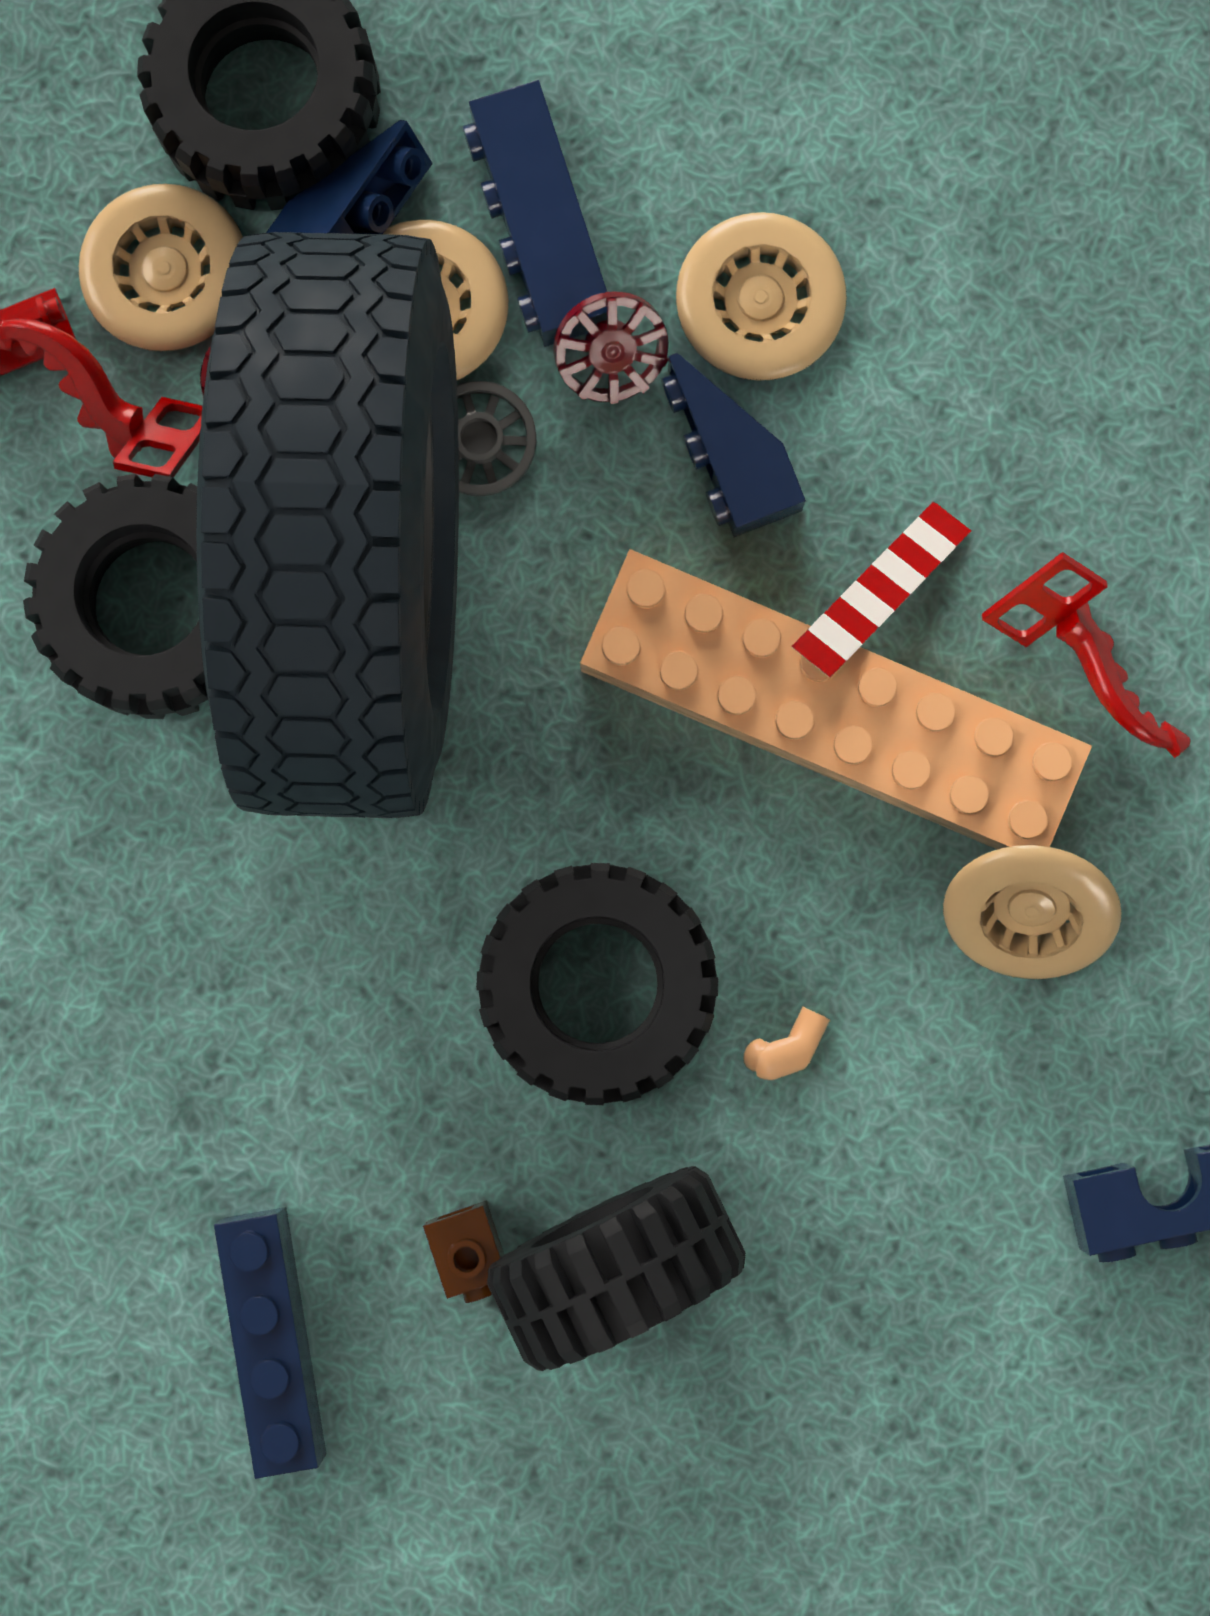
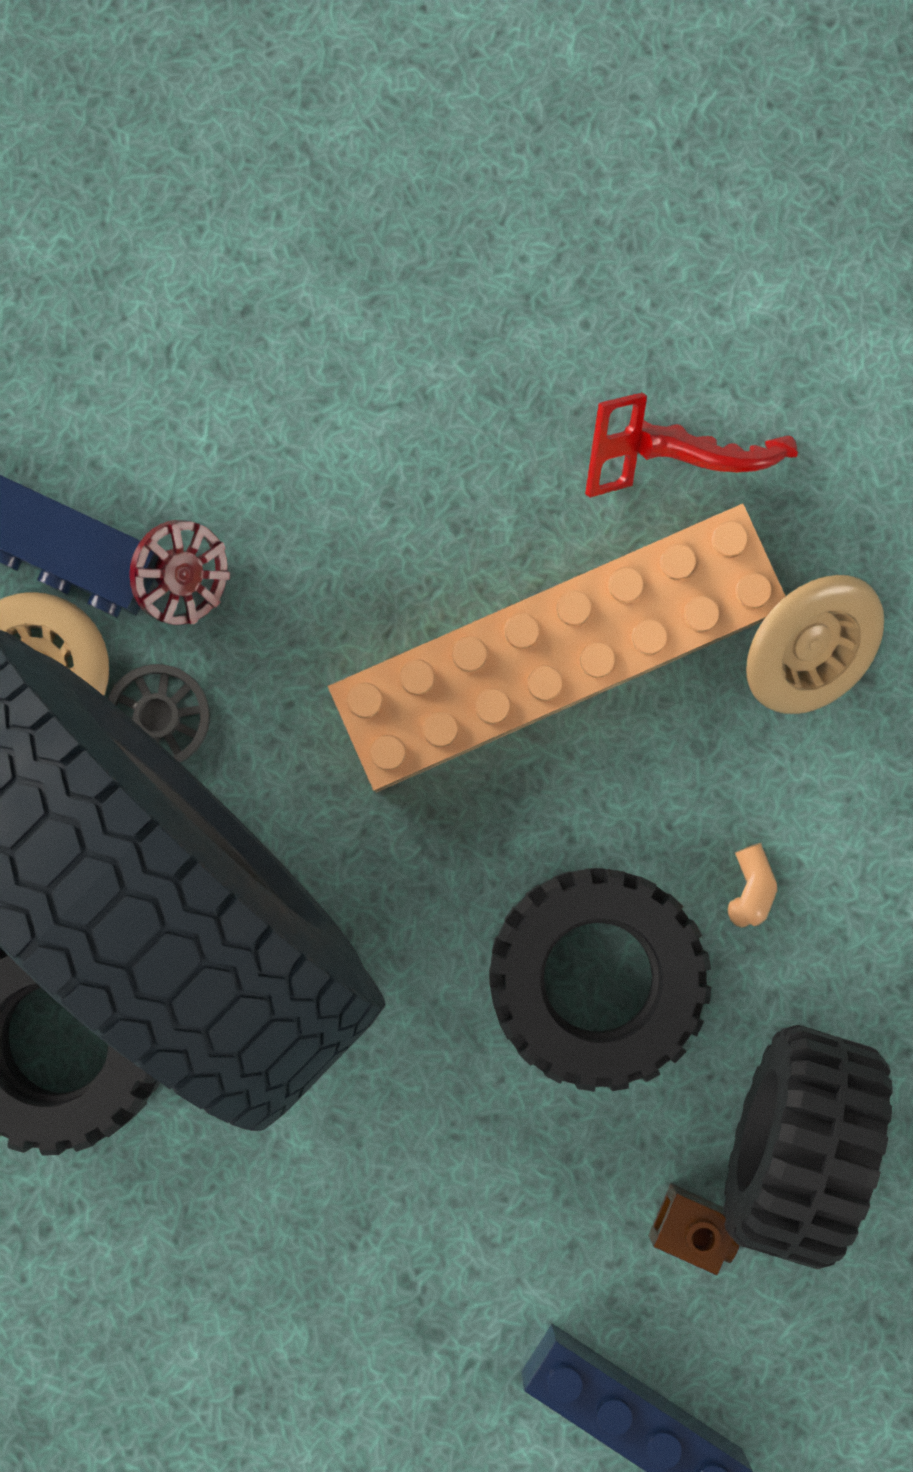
camera: 55 degrees left, 0 degrees up
dark blue slope [661,353,806,537] -> none
tan wheel [676,212,847,381] -> none
sticker [791,502,972,678] -> none

